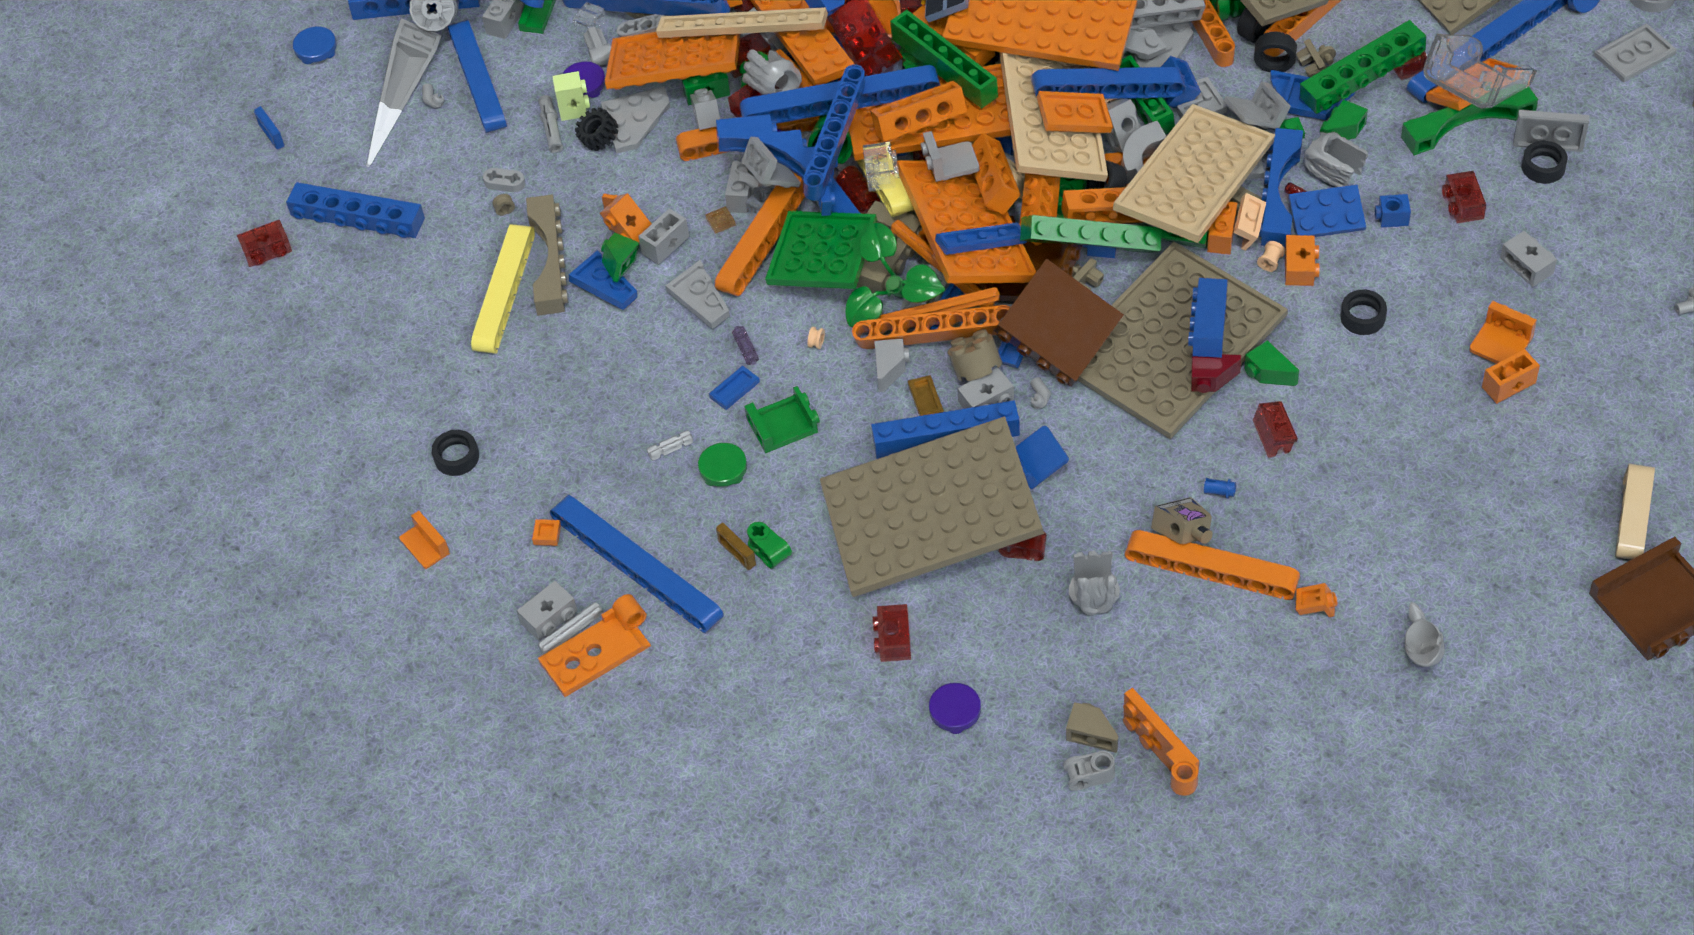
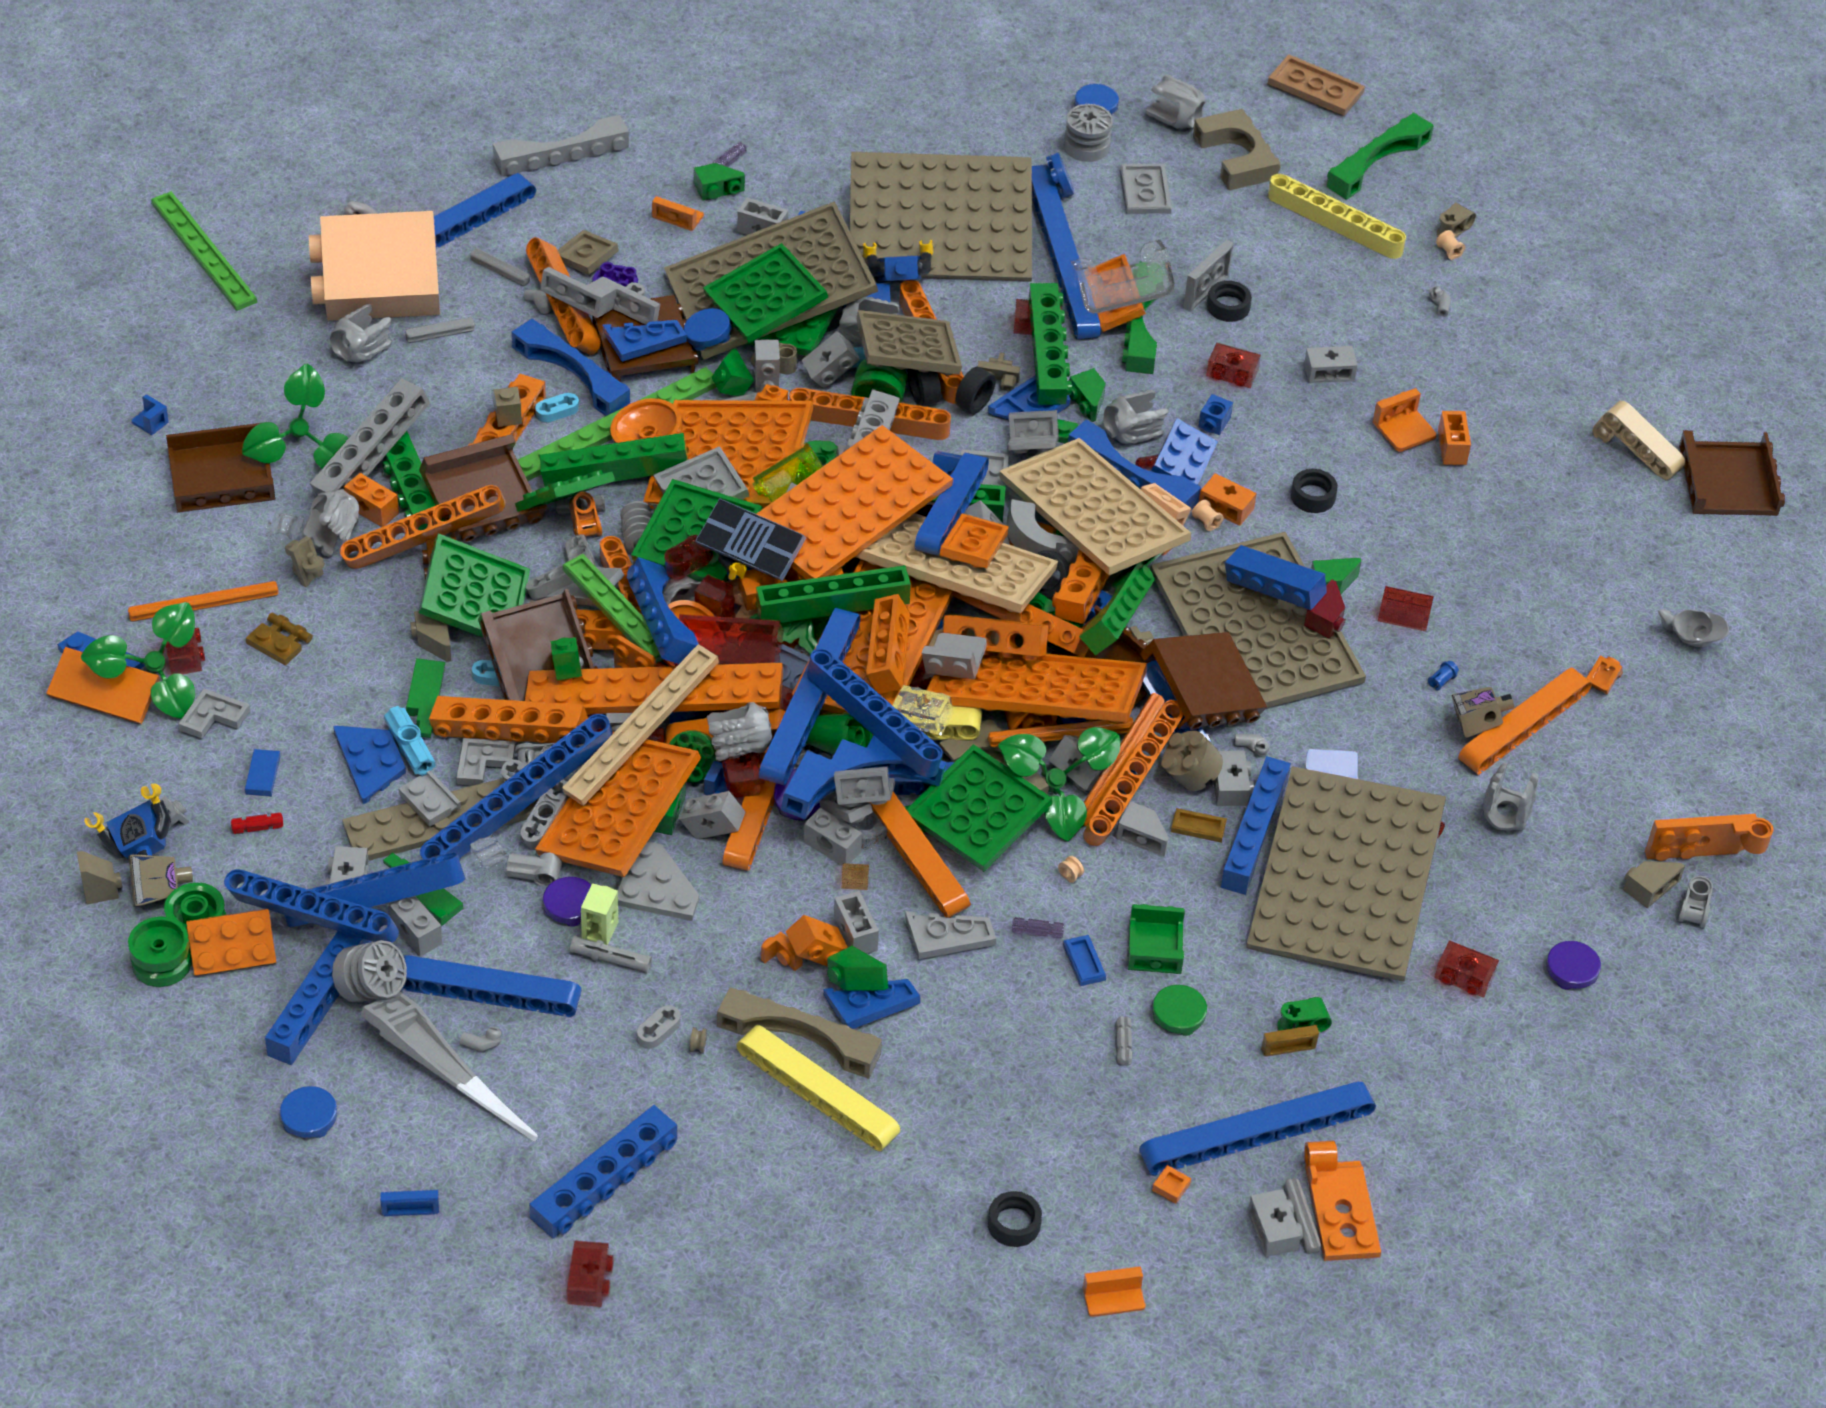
camera: 70 degrees left, 5 degrees down
black tyre [575,107,618,151] -> none
blue tile [935,222,1027,255] -> none

